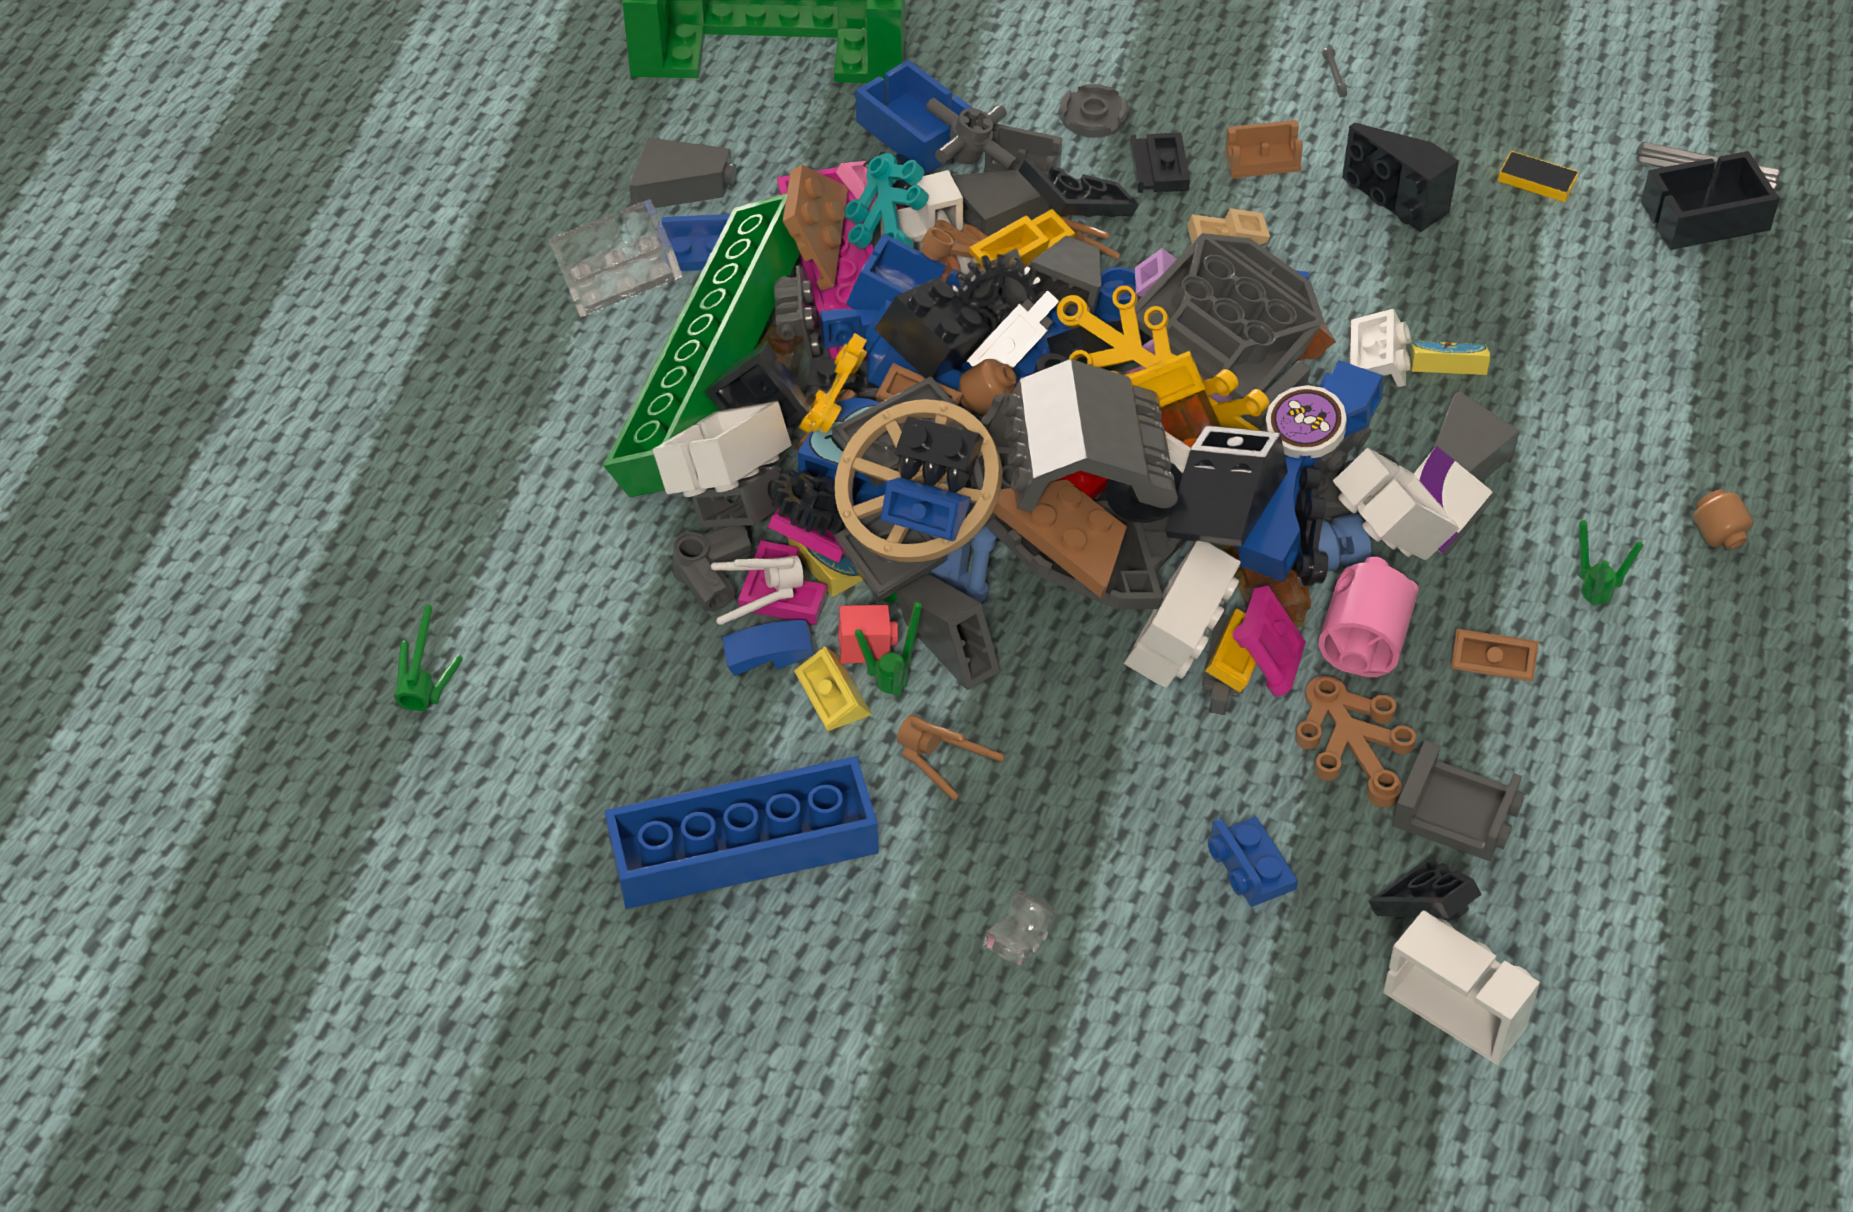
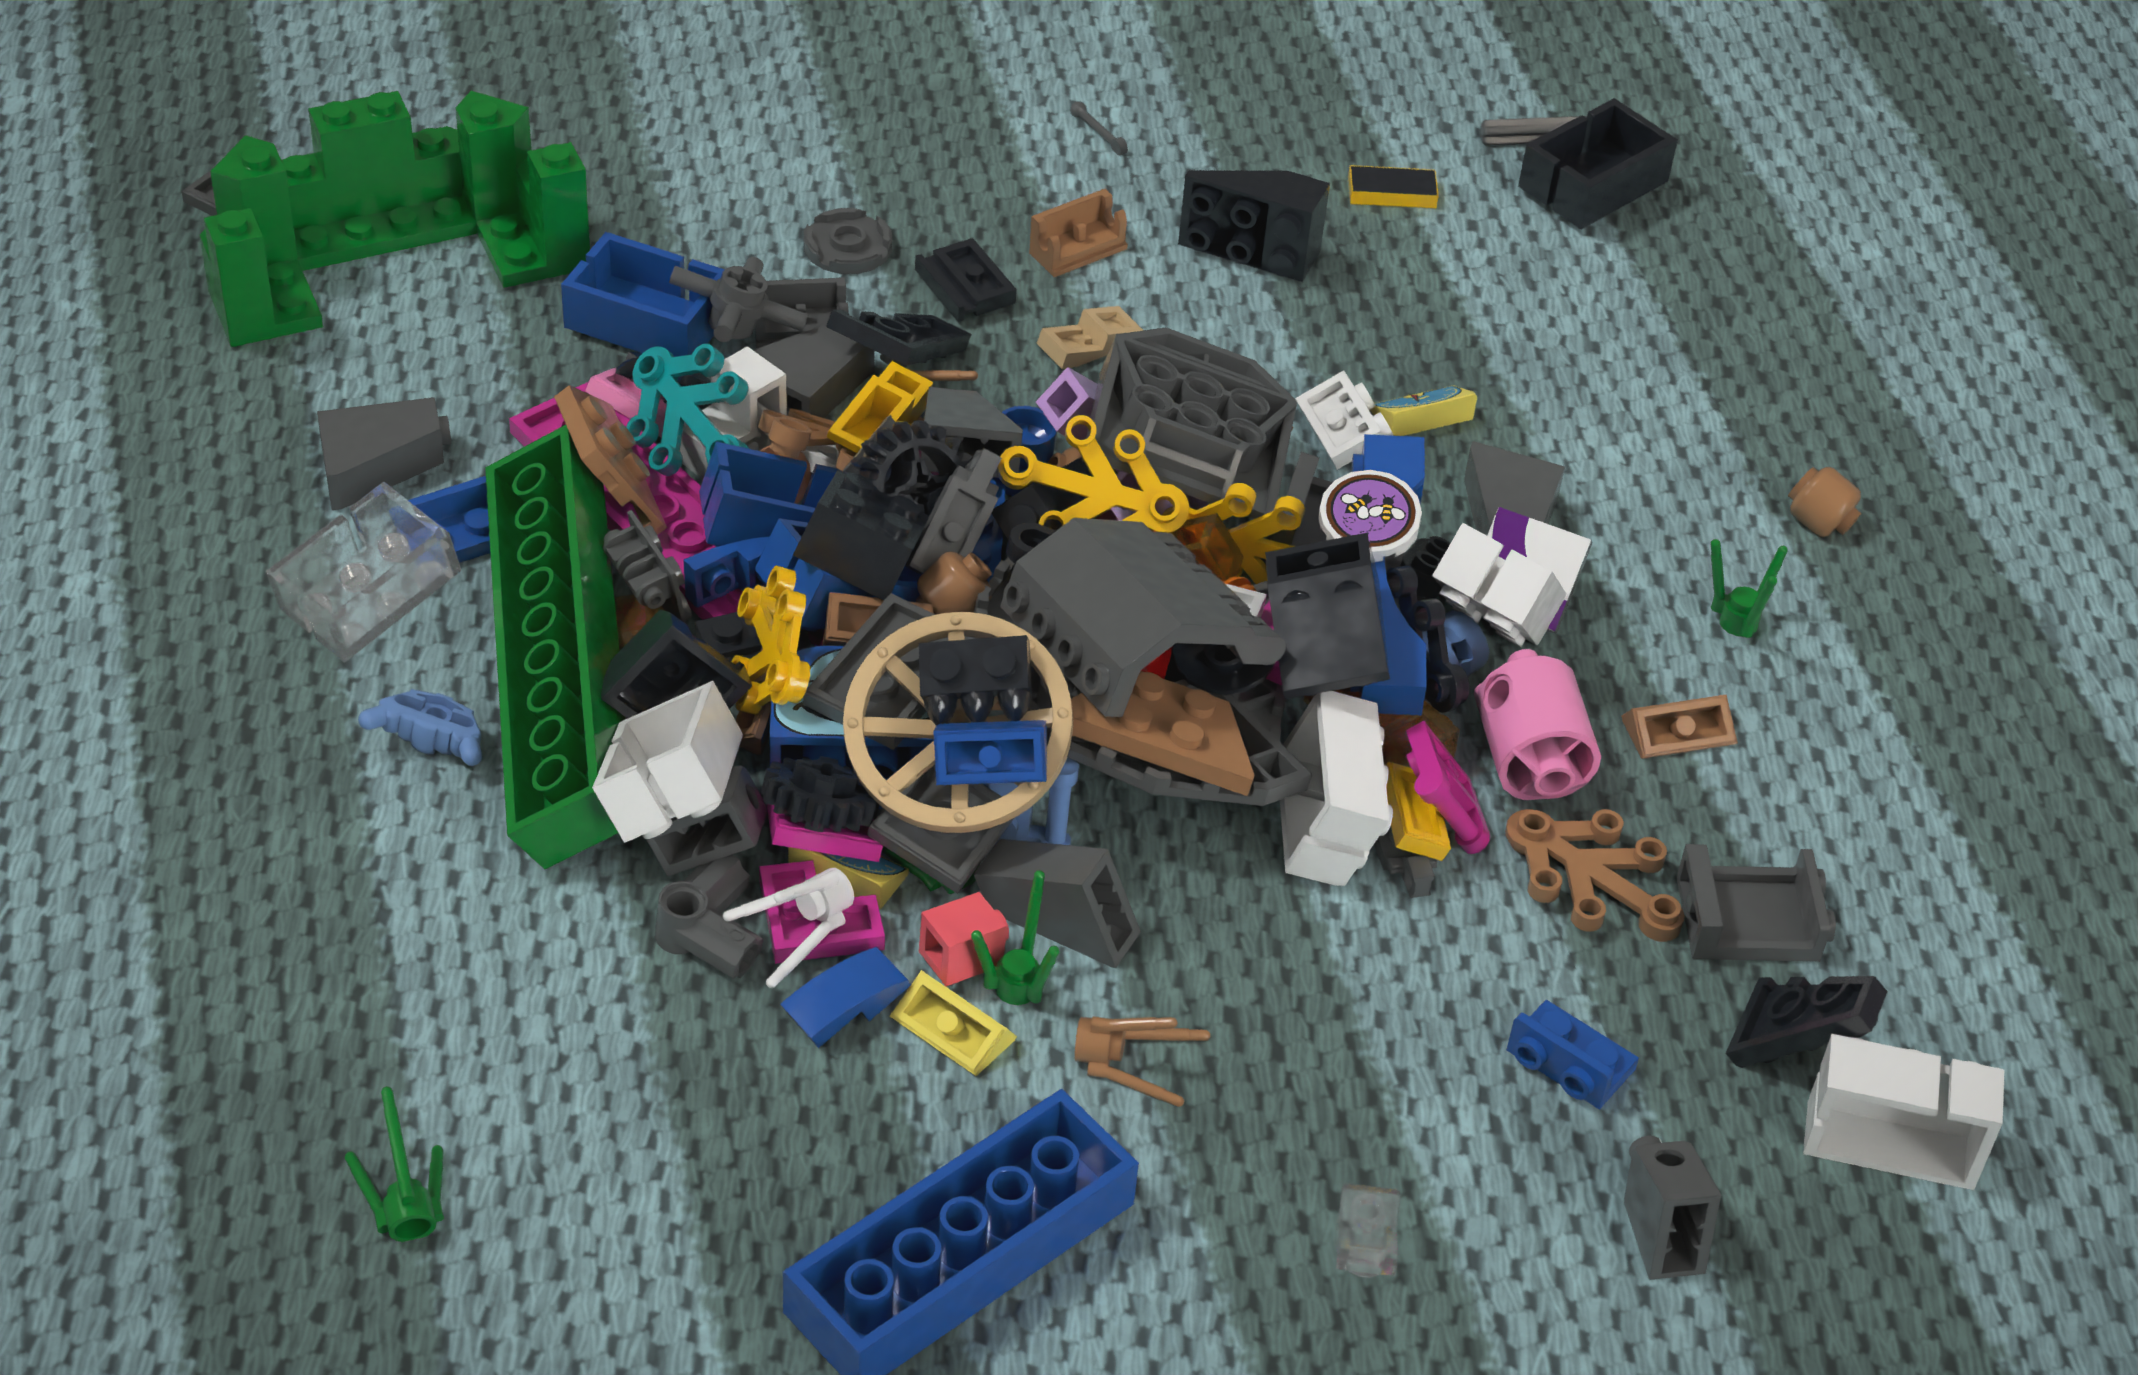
camera: 30 degrees left, 5 degrees down
yellow tile [1128,351,1205,407] -> none
none -> medium blue piece [358,689,483,766]
none -> dark grey torso [1624,1135,1721,1280]

